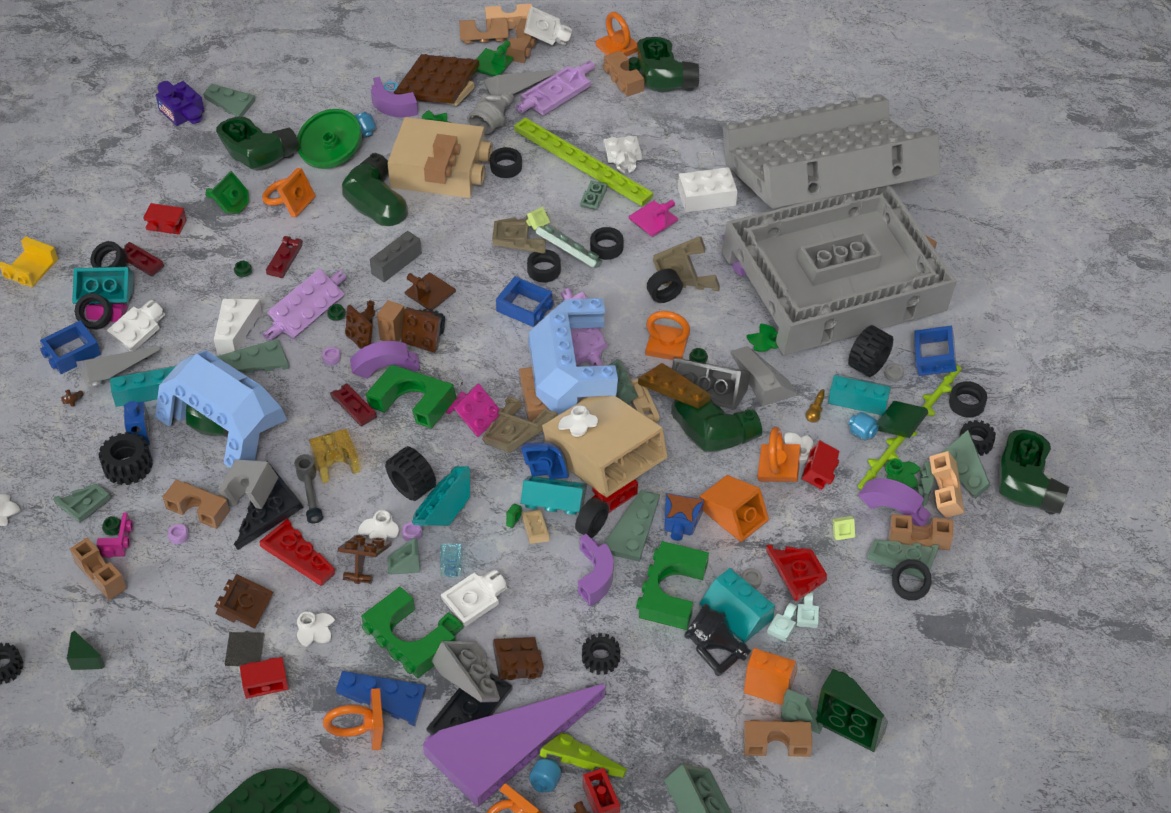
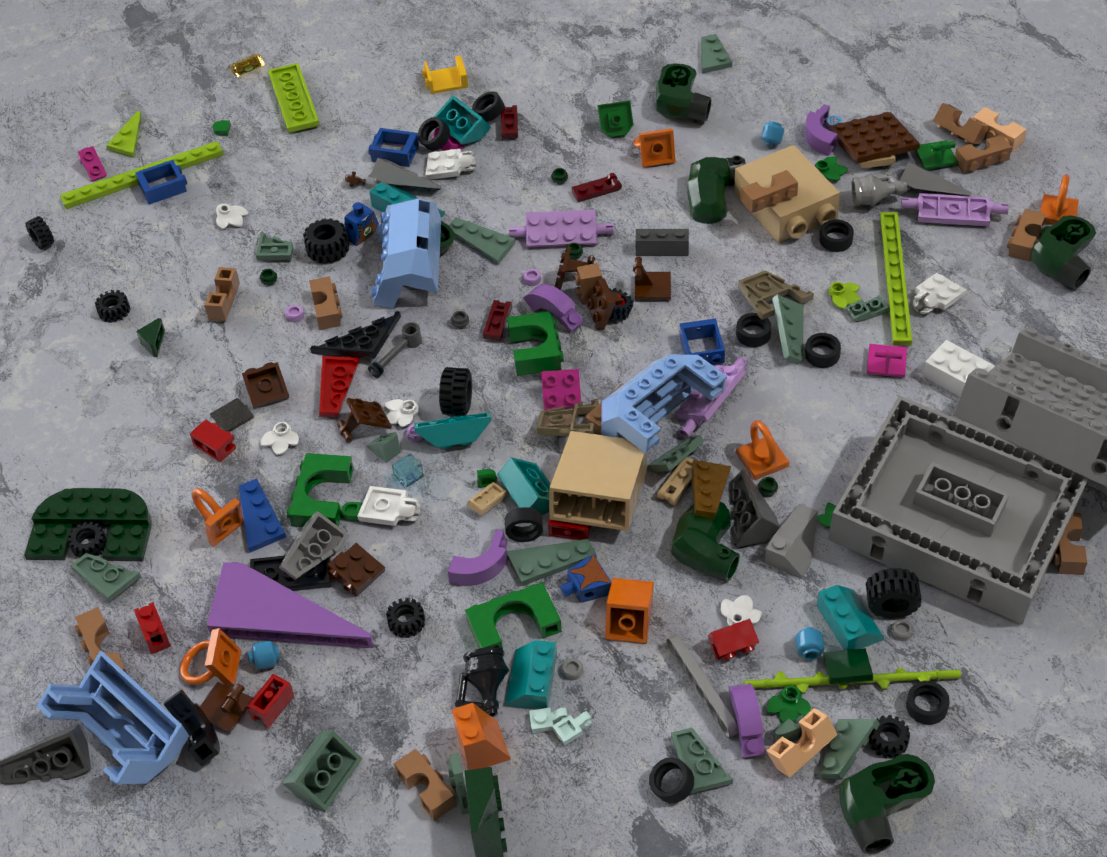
camera: 55 degrees right, 0 degrees up
dark pink bracket [96,512,133,558] -> none
red brick [143,203,187,235] -> none
dark purple brick [156,81,205,126] -> none
white wedge [214,299,262,355] -> none
light grey piece [218,459,278,509] -> none
green dish [297,109,362,169] -> none
clear yellow piece [309,428,360,483] -> none
blue brick [521,442,569,479] -> none
white plate [524,6,572,45] -> none
yellowish green tile [526,207,550,230] -> none
lime wing [539,732,627,778] -> none
white plate [558,406,598,437] -> none
black tyre [647,269,683,303] -> none
dark tan wing [653,236,720,291] -> none
orange tile [758,426,801,482] -> none
red wing [766,545,827,601] -> none
pearl gold bar [805,389,825,423] -> none
yellowish green tile [832,516,855,540] -> none
medium nougat arch [888,514,954,550] -> none
blue window [914,325,957,376] -> none
none -> dark grey plate [451,311,469,328]
none -> light grey beam [667,634,739,738]
none -> lime plate [828,282,861,309]

